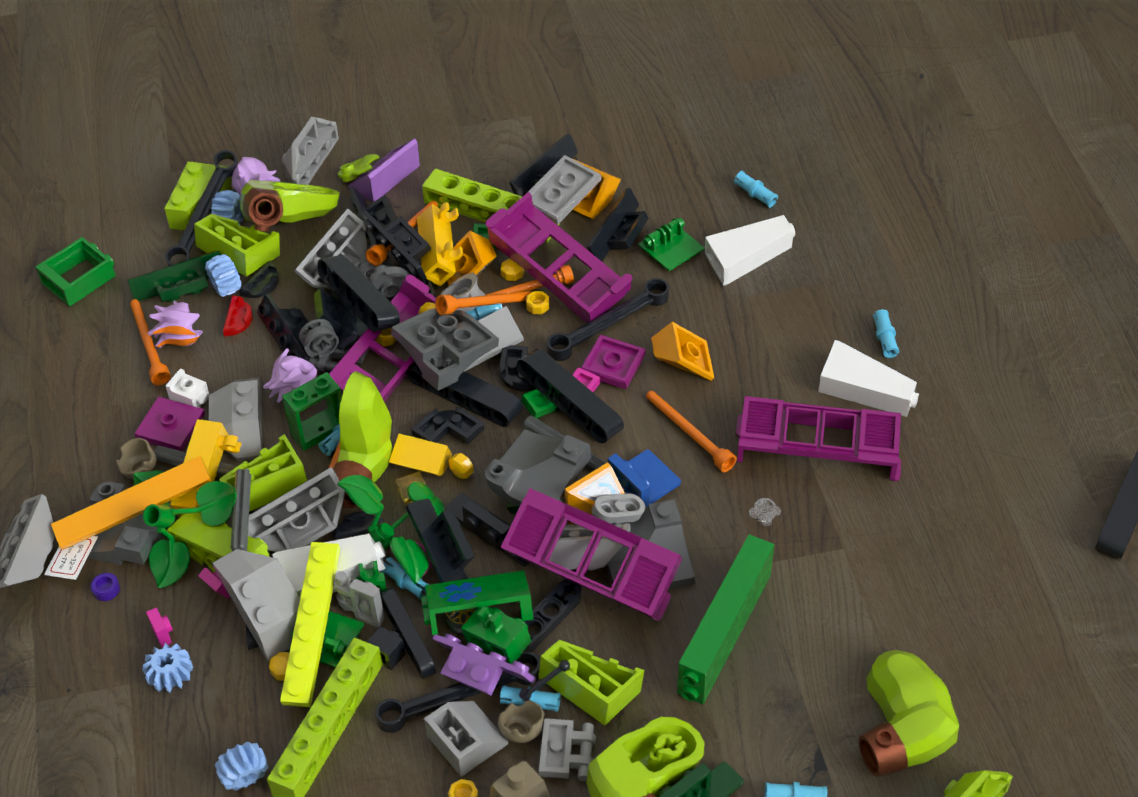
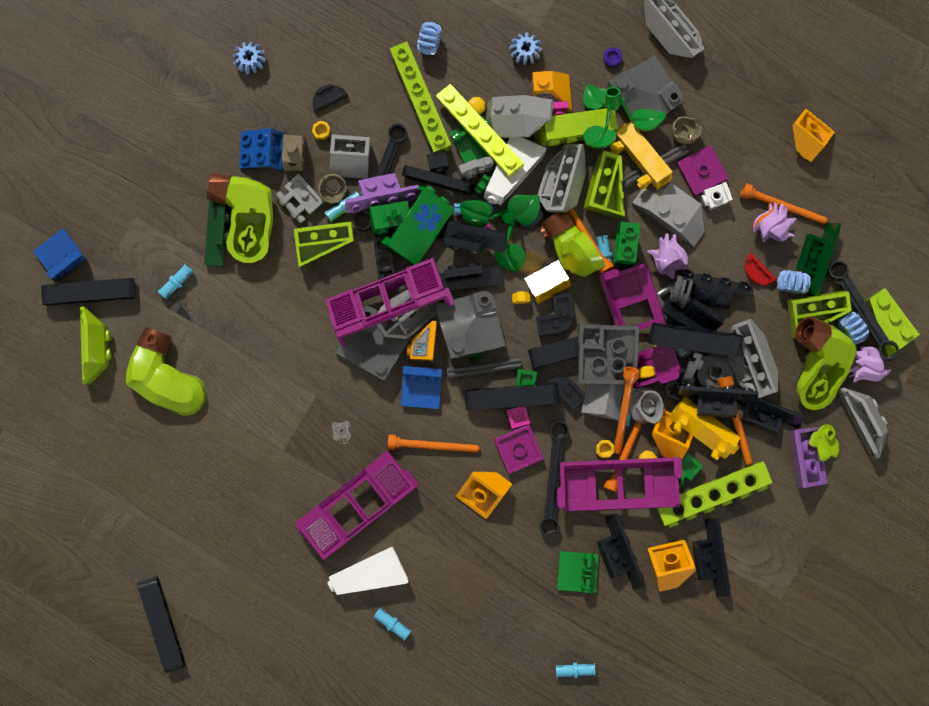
camera: 130 degrees right, 35 degrees up
green window [36,237,116,307] -> none
white sticker [44,536,98,580] -> none
light orange tile [51,456,212,550] -> none
dark pink plate [146,608,173,648] -> none
dark grey axle [231,468,251,552] -> none
black tile [239,261,279,298] -> none
black hinge [519,660,570,701] -> none
light grey tile [526,155,602,225] -> none
light grey plate [592,494,645,524] -> none
green brick [677,534,775,704] -> none
white slope [705,215,795,286] -> none
none -> light orange slope [532,71,572,113]
none -> light orange slope [792,109,835,162]

